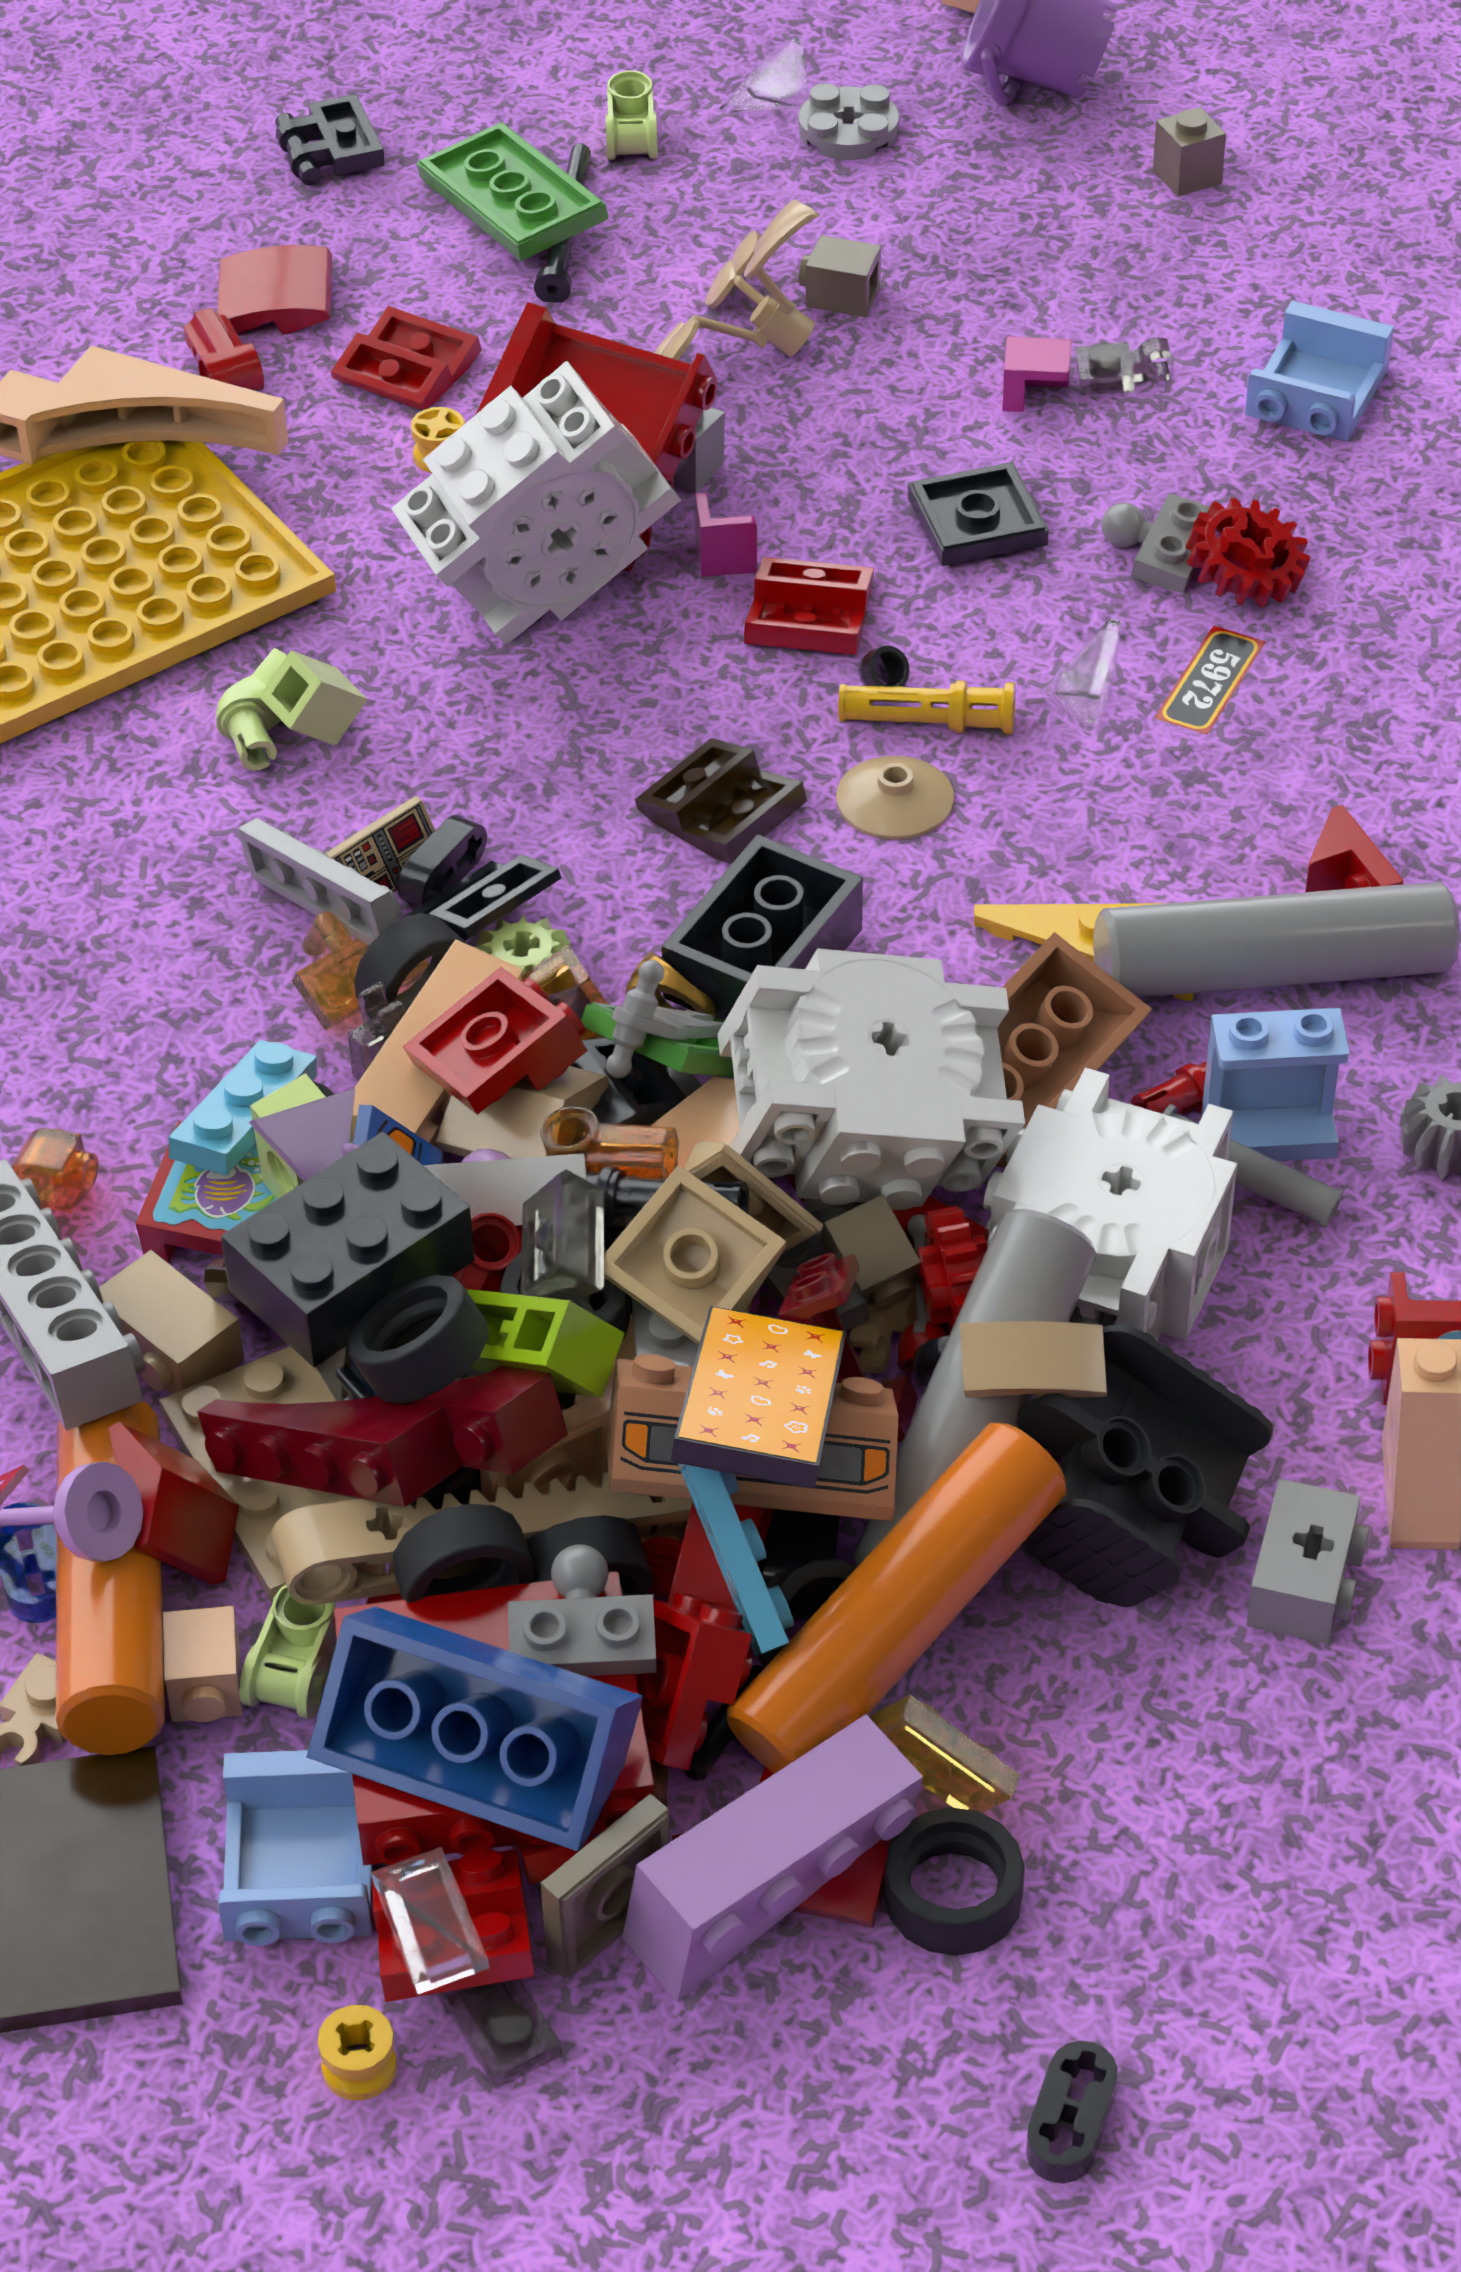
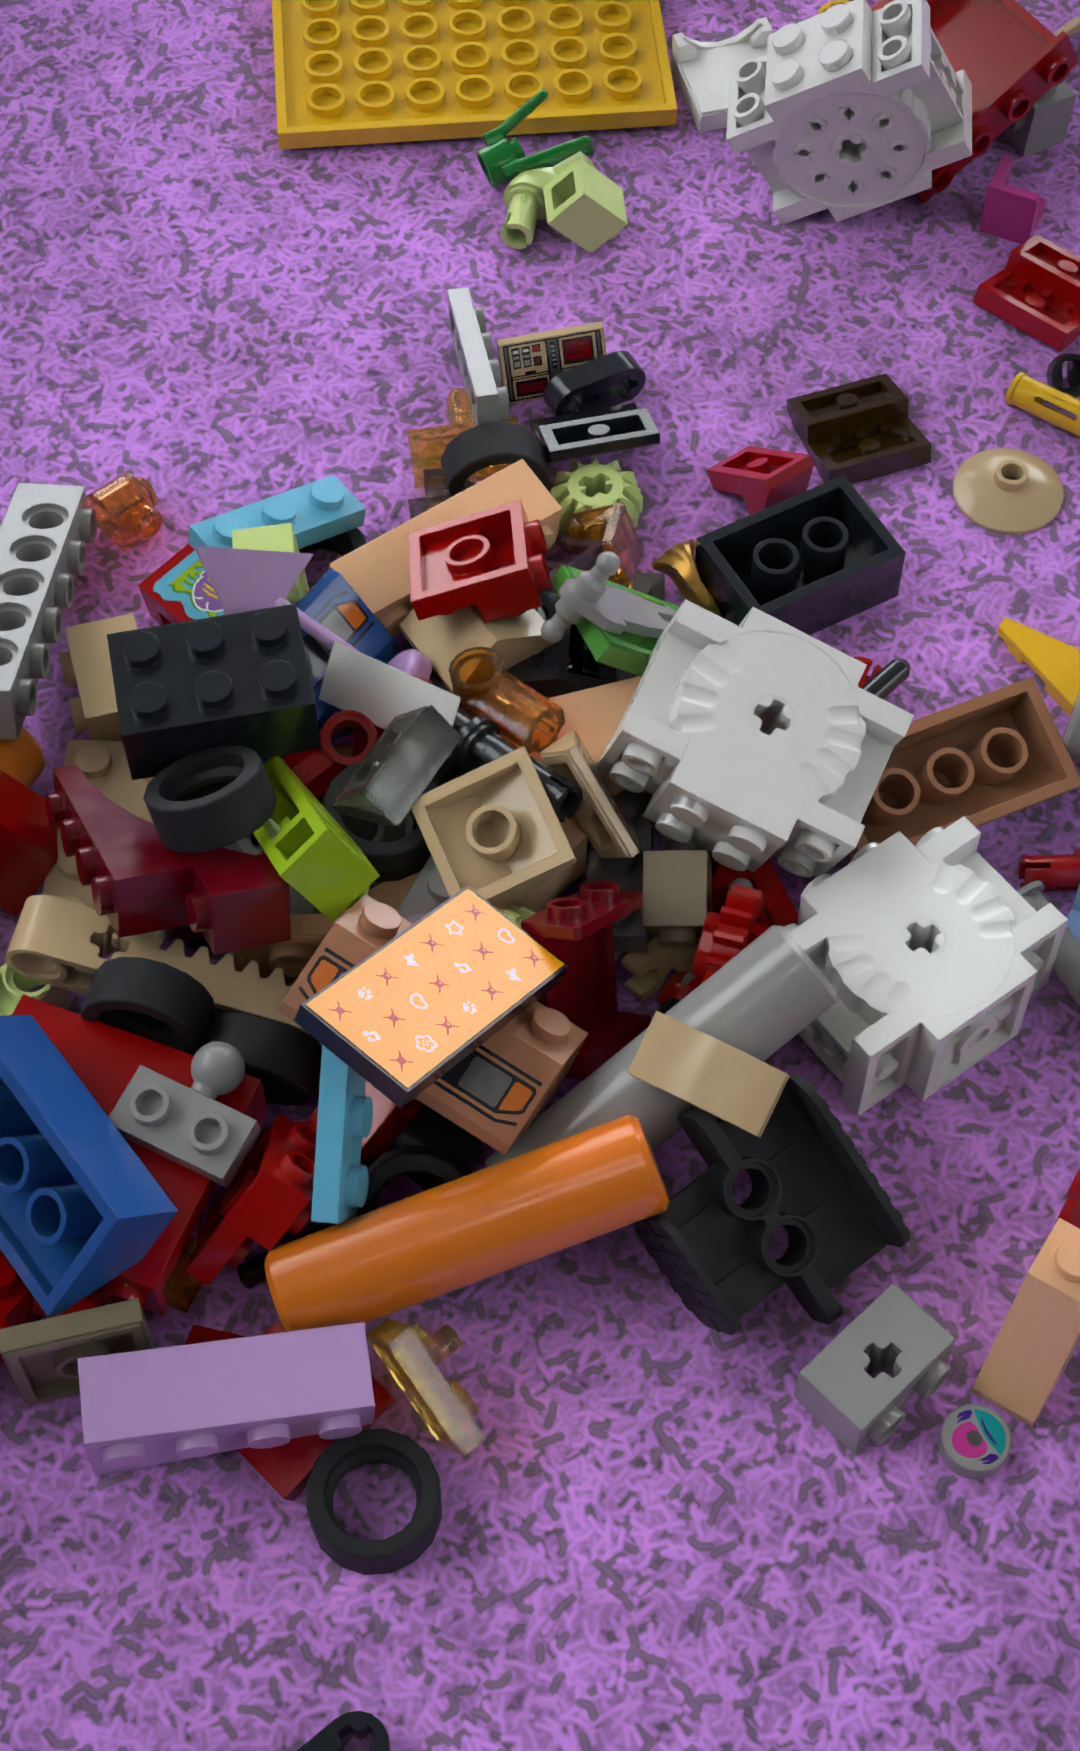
camera: 30 degrees right, 10 degrees up
none -> green plant [476,89,593,188]
none -> white piece [671,17,772,133]
none -> red slope [706,446,814,515]
none -> tile [938,1404,1012,1480]

